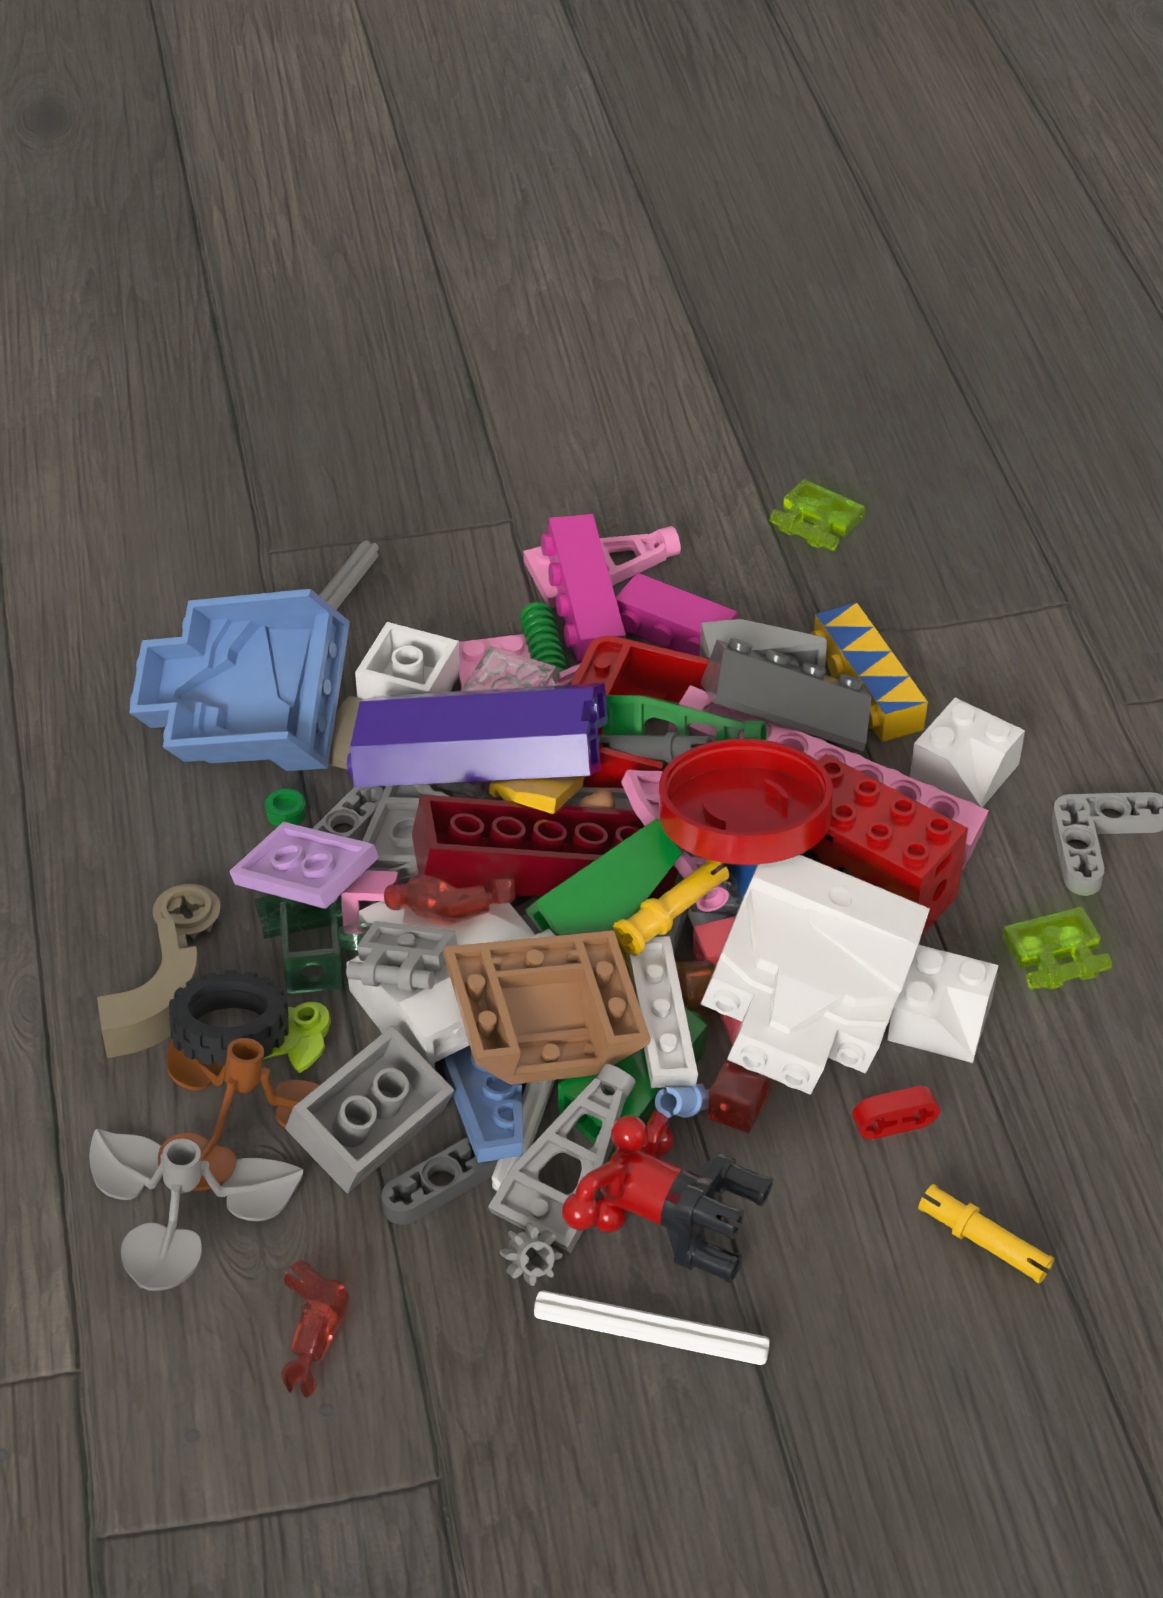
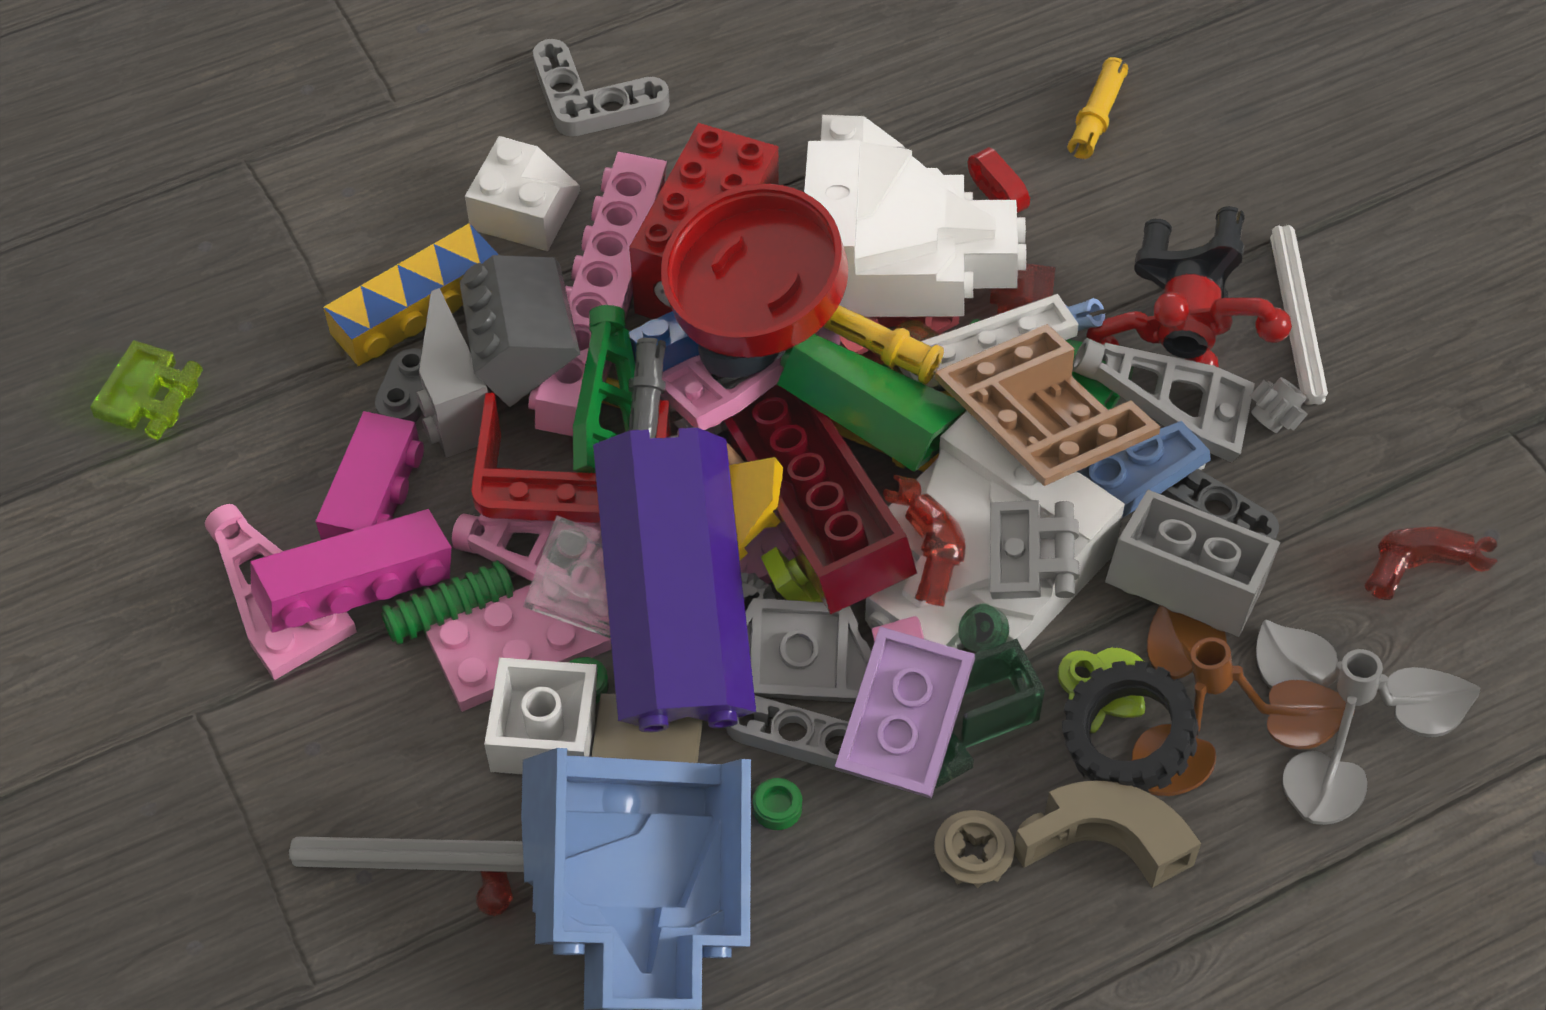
camera: 105 degrees left, 10 degrees up
clear neon green plate [1002,906,1112,990] -> none

